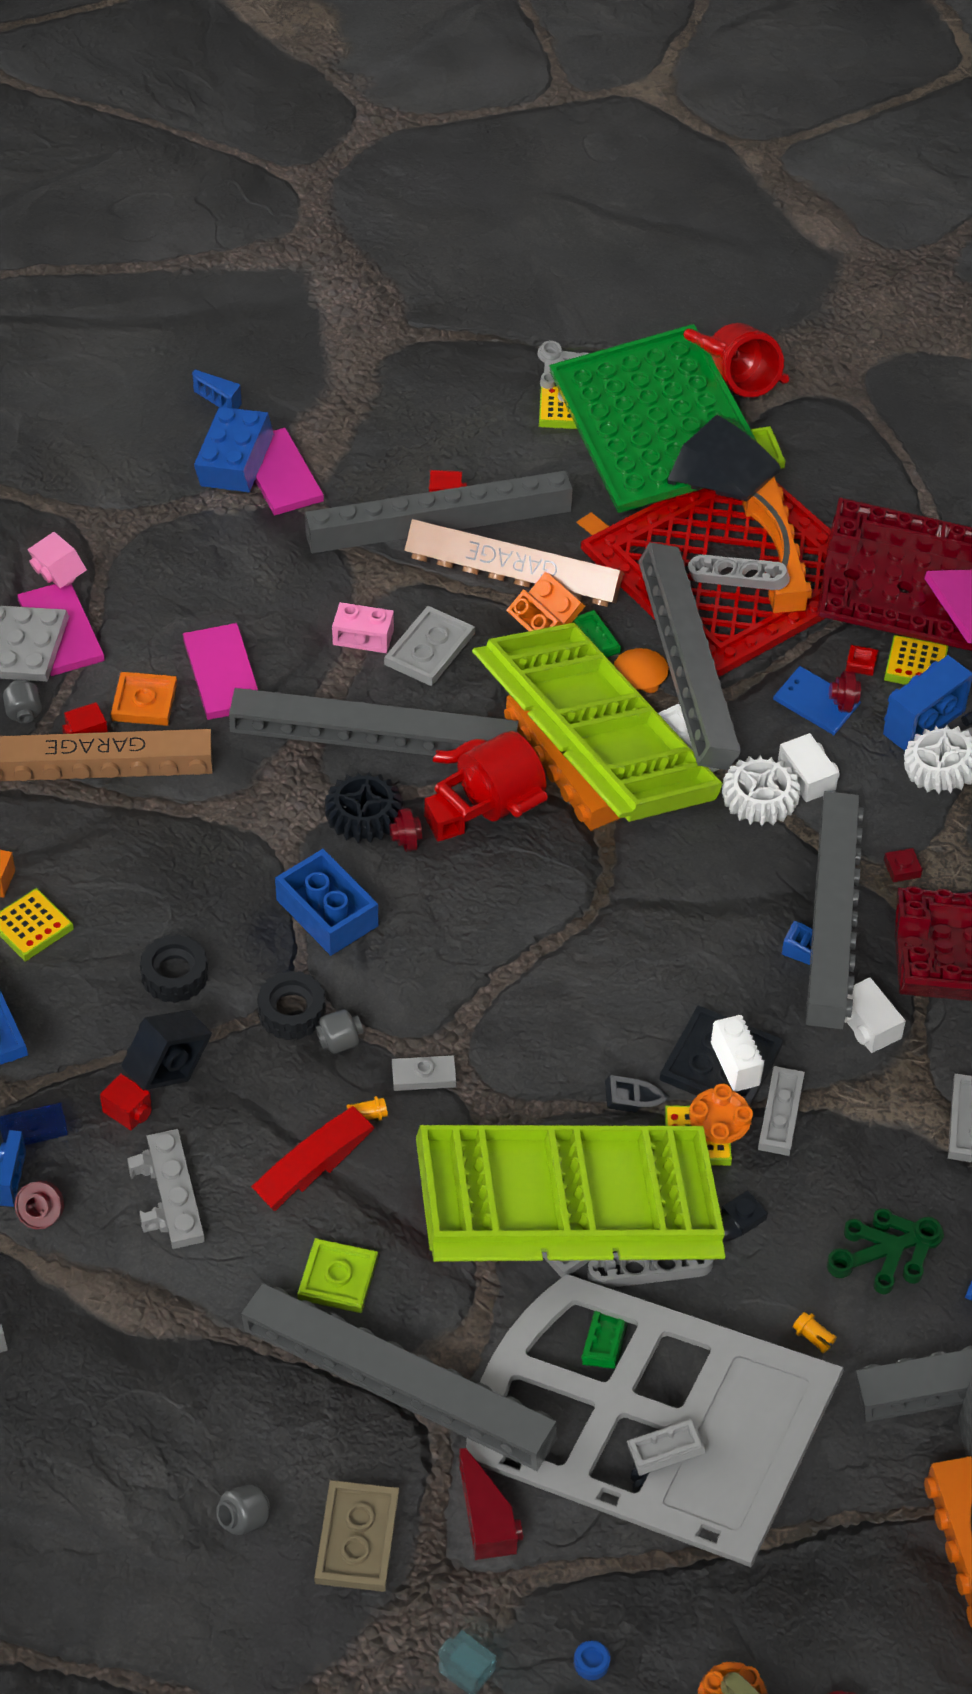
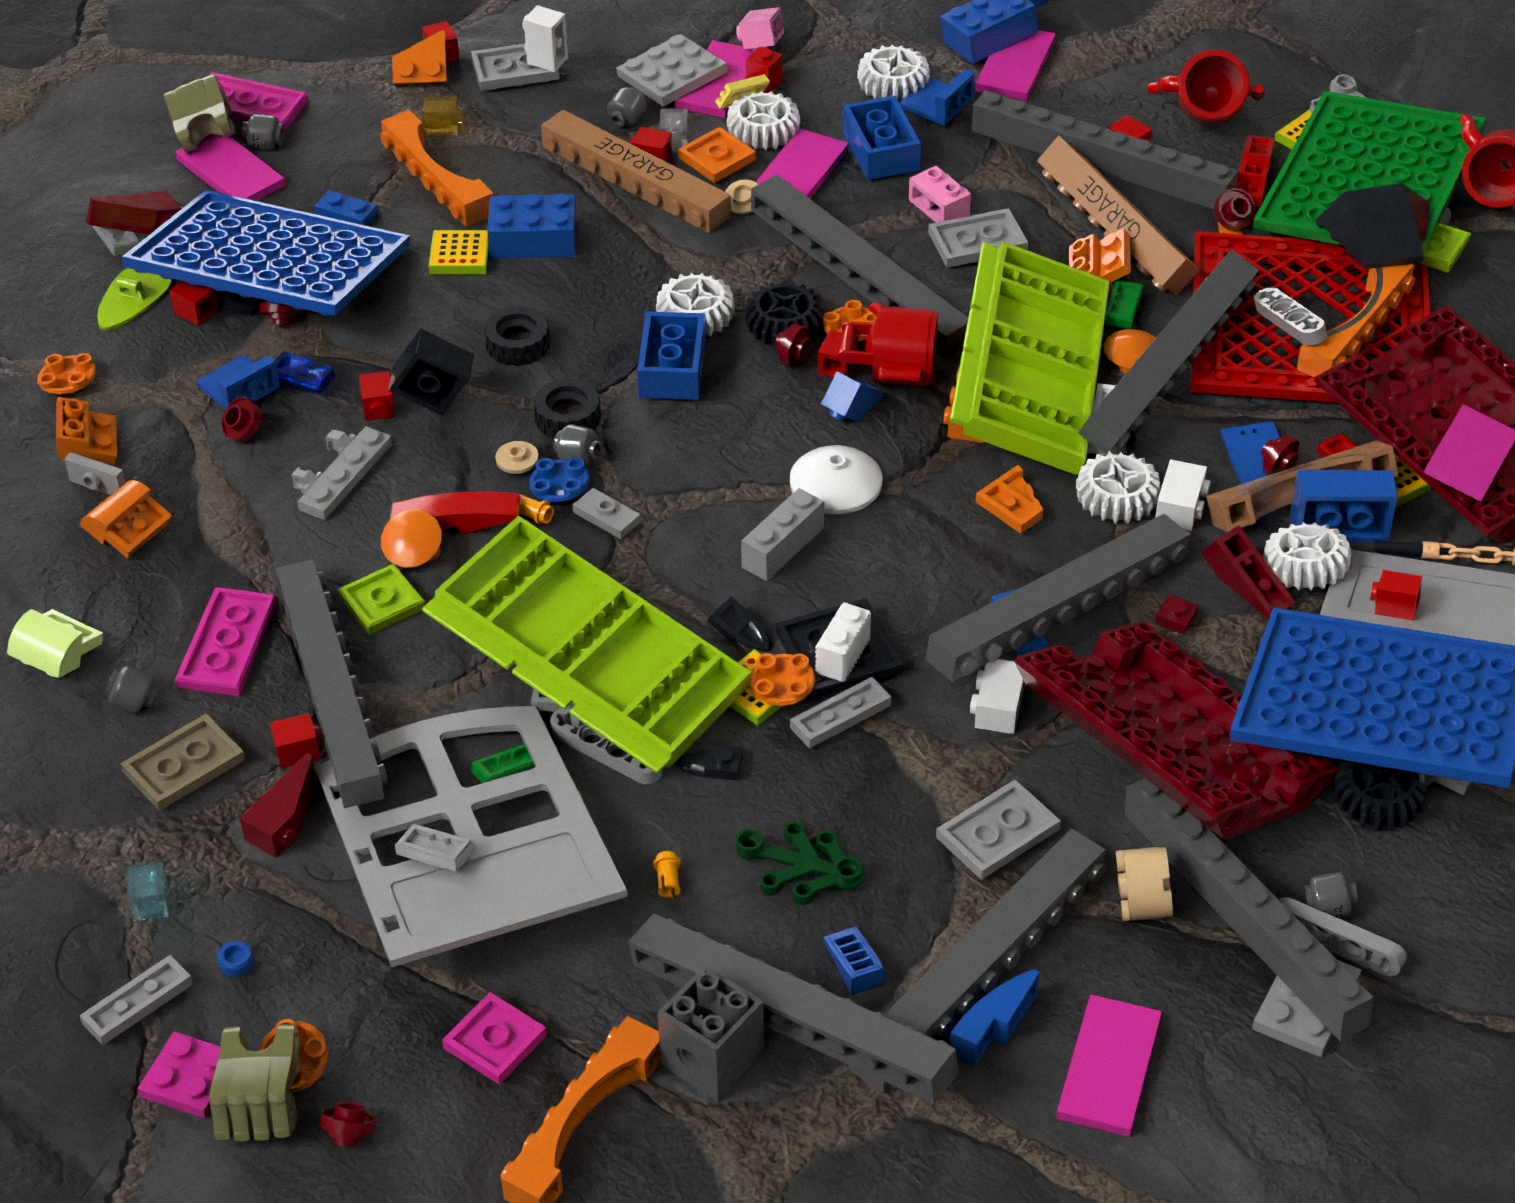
camera: 45 degrees right, 5 degrees down
none -> yellowish green brick [7,609,103,678]
none -> orange brick [80,480,172,559]
none -> dark pink tile [175,587,278,696]
none -> red brick [270,713,324,769]
none -> orange dish [381,509,442,569]
none -> dark pink plate [442,992,547,1085]
none -> blue brick [487,194,577,259]
none -> tan piece [495,441,539,474]
none -> blue dish [529,457,590,502]
none -> white gear [656,272,735,336]
none -> clear brick [659,109,689,151]
none -> light yellow tile [715,74,770,109]
none -> tan piece [725,180,758,215]
none -> white gear [727,91,800,151]
none -> light grey brick [741,488,824,581]
none -> red brick [746,46,783,93]
none -> white dish [790,445,882,514]
none -> slope [821,371,886,422]
none -> orange dish [823,300,877,342]
none -> blue brick [842,95,921,180]
none -> white gear [857,45,930,100]
none -> blue bracket [900,69,975,126]
none -> orange wing [976,465,1043,534]
none -> red piece [1147,50,1265,127]
none -> dark red slope [1201,525,1296,619]
none -> medium nougat arch [1206,440,1399,532]
none -> dark red plate [1214,188,1256,231]
none -> red slope [1236,135,1275,207]

